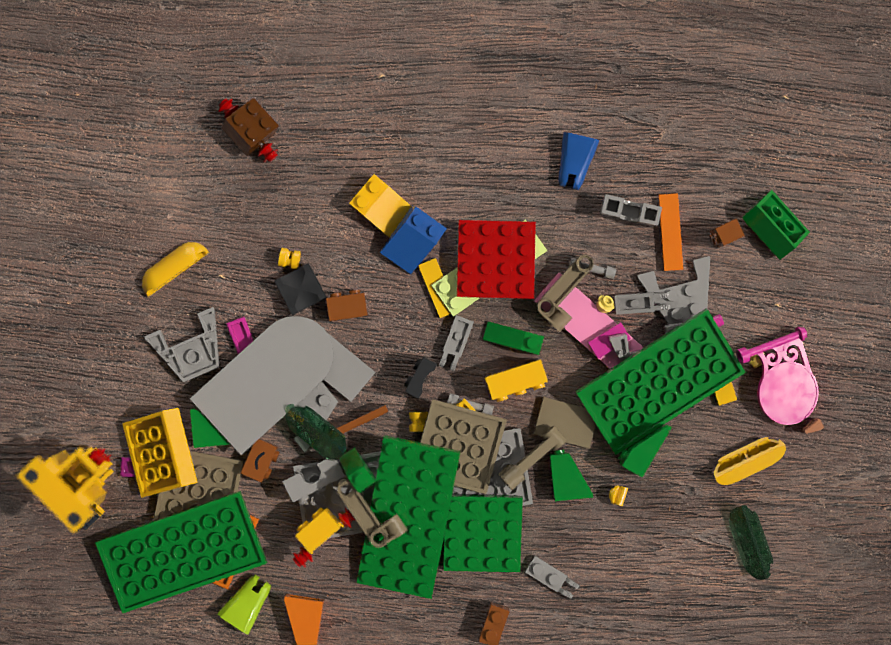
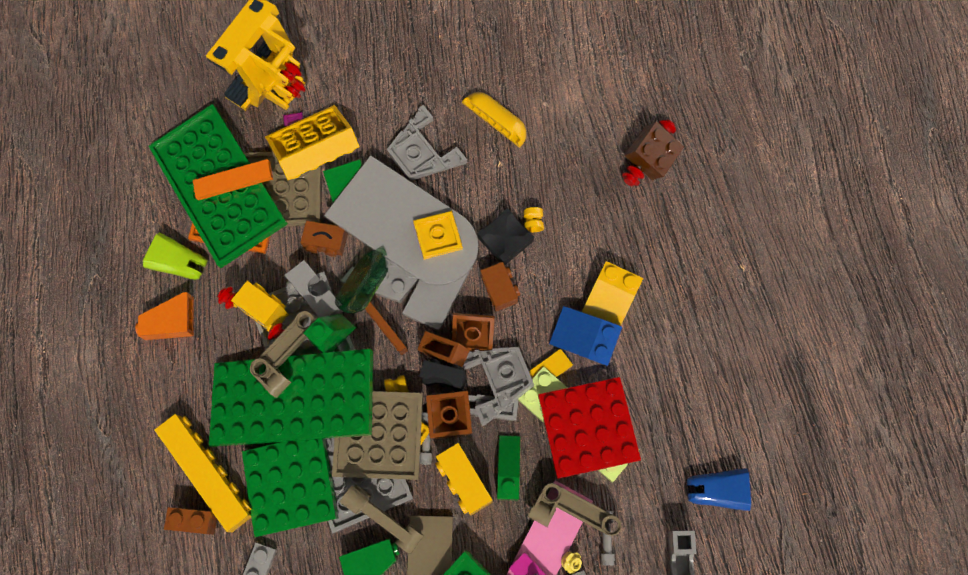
camera: 80 degrees right, 15 degrees down
dark pink tile [226,317,254,354] -> none
none -> yellow brick [154,414,252,532]
none -> orange tile [193,159,273,200]
none -> yellow tile [413,211,463,260]
none -> dark orange brick [417,331,470,367]
none -> dark orange slope [426,391,473,439]
none -> dark orange slope [452,313,495,352]
none -> light grey wing [462,347,534,426]

